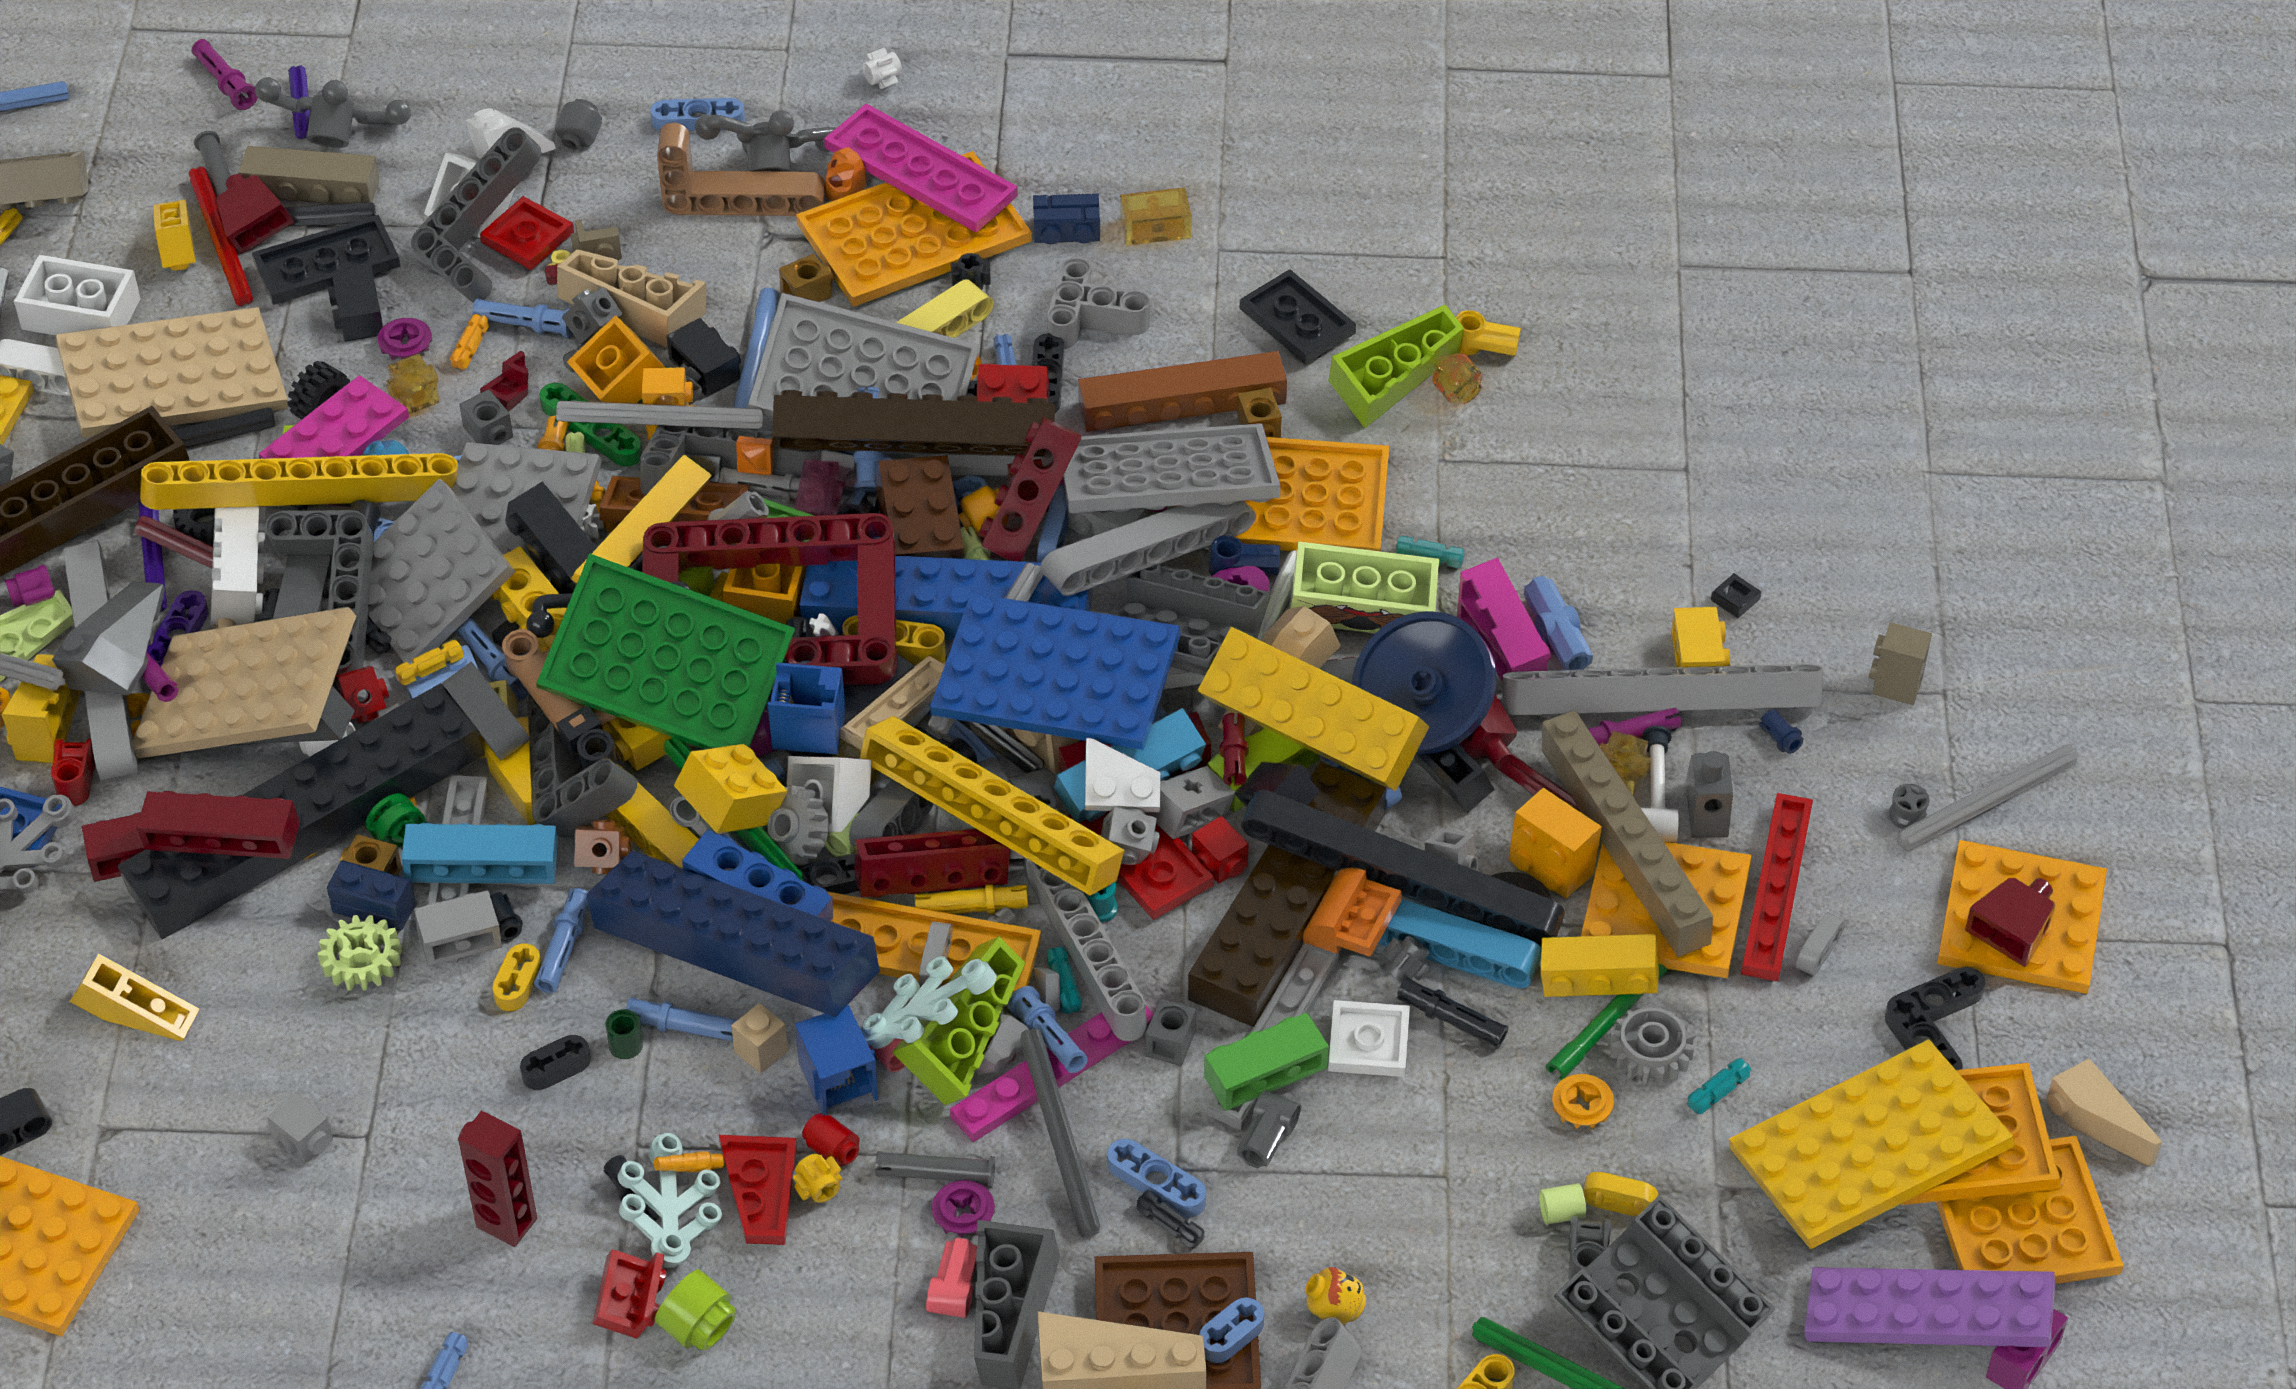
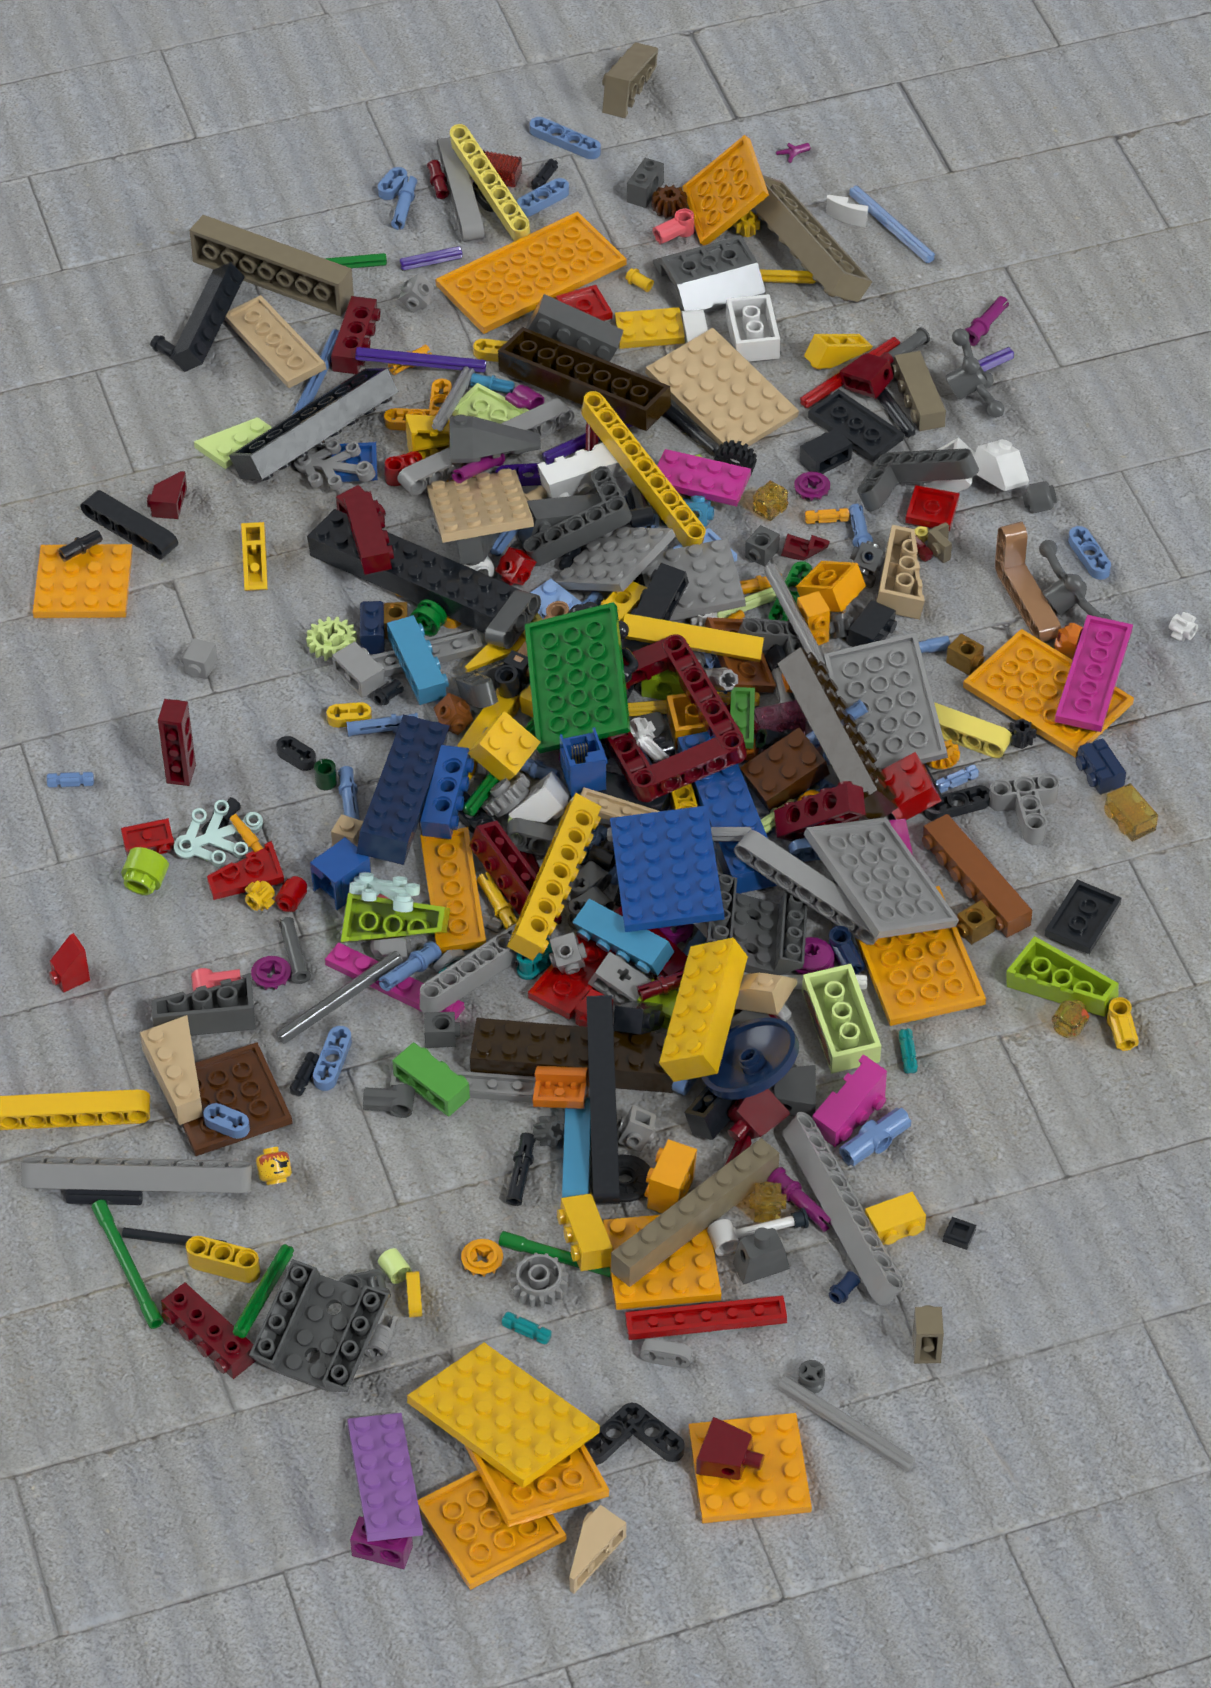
camera: 70 degrees right, 0 degrees up
yellow axle [394,640,464,686] -> none
light grey beam [919,921,952,989] -> none
white wing [1085,738,1160,812] -> none
white plate [1328,1000,1410,1077] -> none

